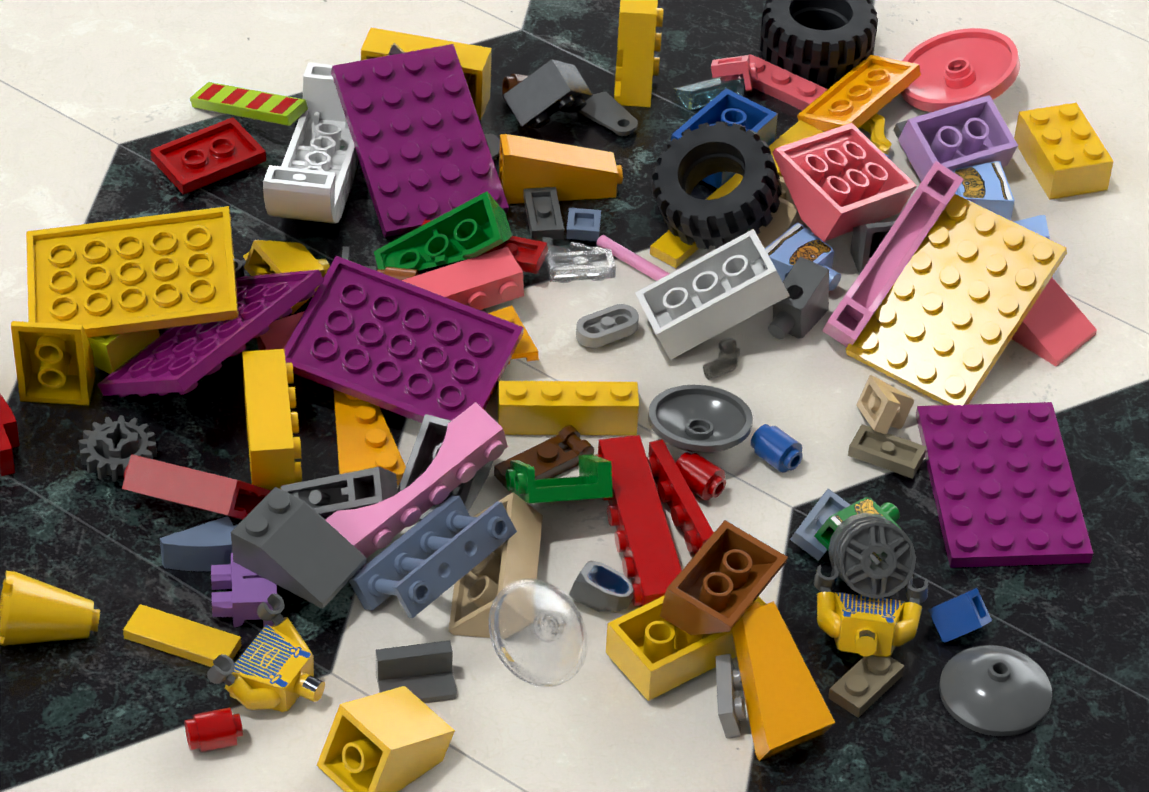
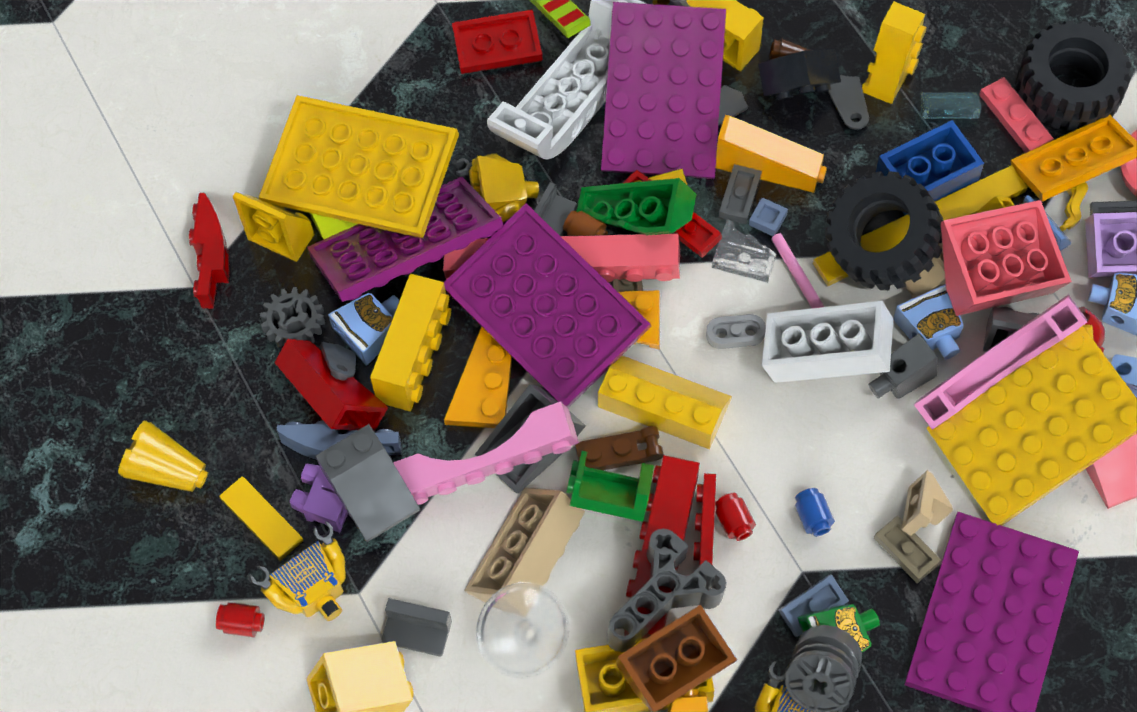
camera: 30 degrees right, 20 degrees up
dark grey slope [281,467,398,518] -> none
sand blue fence [349,495,517,618] -> none
dark grey rock [569,561,633,612] -> none
dark grey dish [648,385,753,453] -> none
clear smoke arm [703,338,741,380] -> none
coral bracket [711,55,758,91] -> none
none -> dark grey piece [320,342,356,380]
none -> light blue torso [328,293,399,366]
none -> dark grey beam [606,529,727,652]

